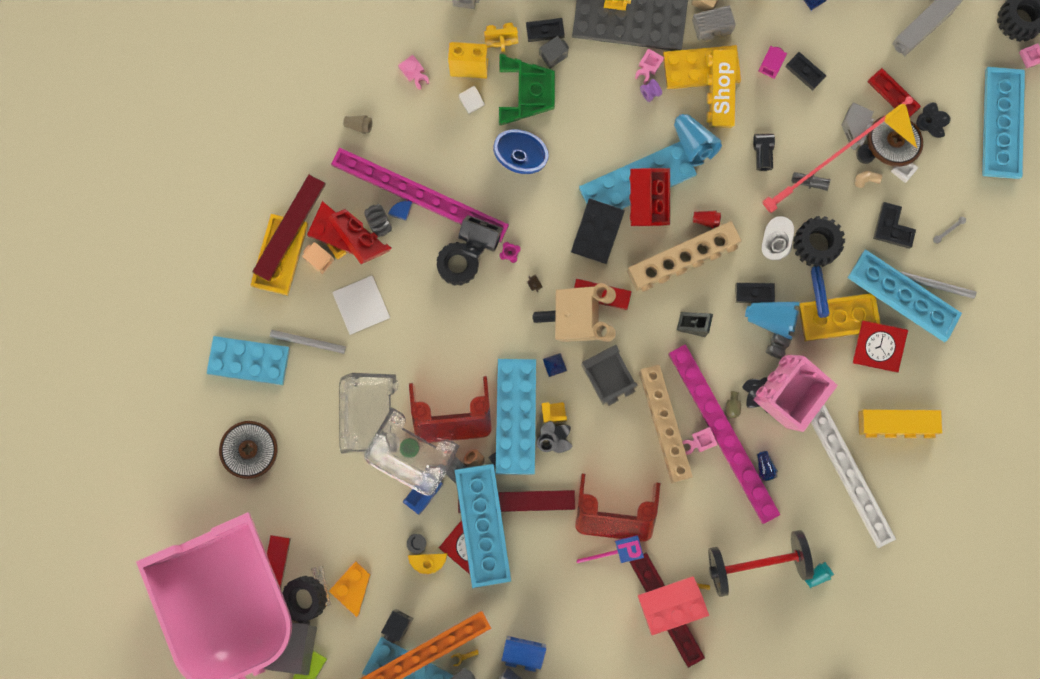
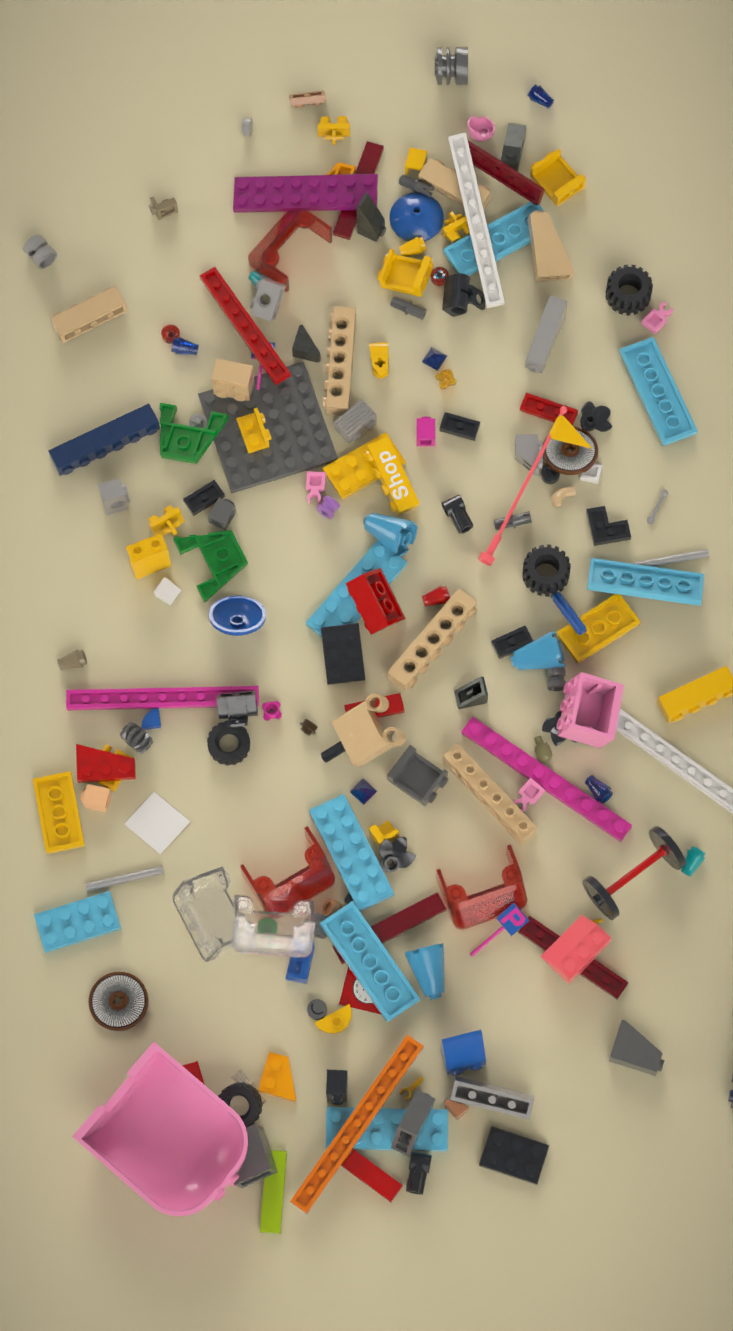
camera: 25 degrees left, 10 degrees down
dark red tile [252,174,326,282] -> none
red wing [328,209,392,264] -> none
bright pink plate [398,55,429,90] -> none
white piece [761,216,794,260] -> none
red sticker [852,320,908,373] -> none
none -> dark azure cone [404,943,445,1000]
none -> clear yellow plate [435,369,457,389]

